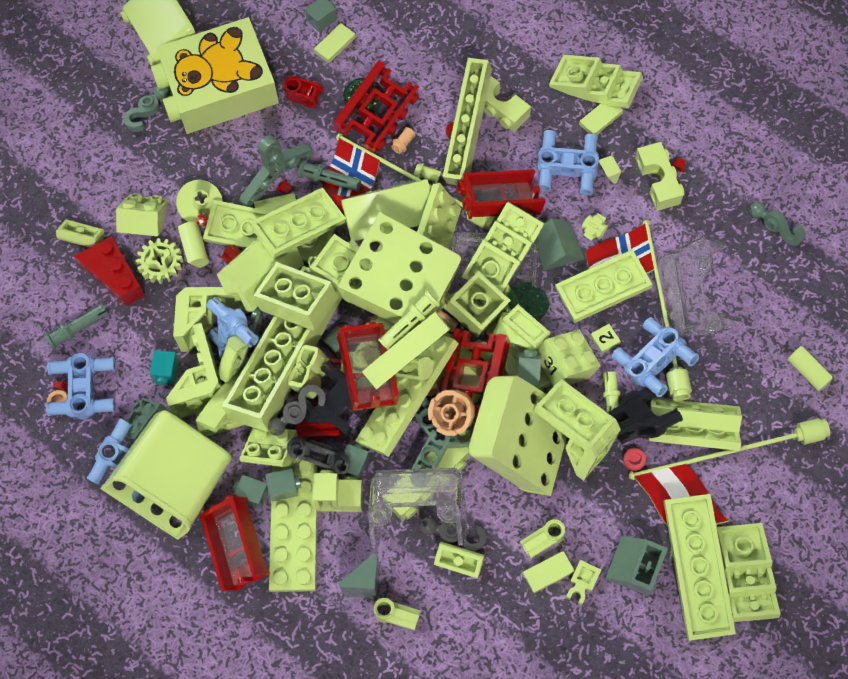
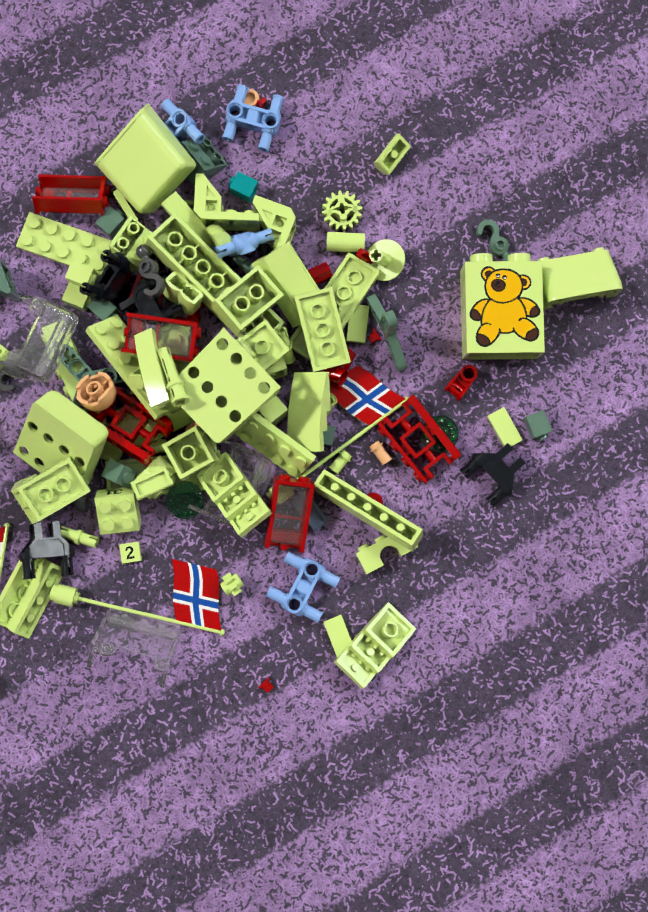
camera: 100 degrees right, 15 degrees up
sand green pin [43,303,108,350] -> none
red wedge [74,236,145,306] -> none
yellowish green slope [116,194,169,236] -> none
sand green brick [266,469,302,502] -> none
sand green pin [298,160,361,192] -> none
sand green brick [320,326,353,359] -> none
sand green slope [534,218,584,271] -> none
yellowish green plate [555,250,653,323] -> none
yellowish green slope [599,156,621,184] -> none
light blue piece [612,317,699,397] -> none
coral tile [623,448,646,471] -> none
yellowish green arch [635,142,684,211] -> none
sand green piece [749,202,806,246] -> none
yellowish green brick [788,346,832,392] -> none
none -> yellowish green tile [113,189,140,223]
none -> black connector [460,443,526,507]

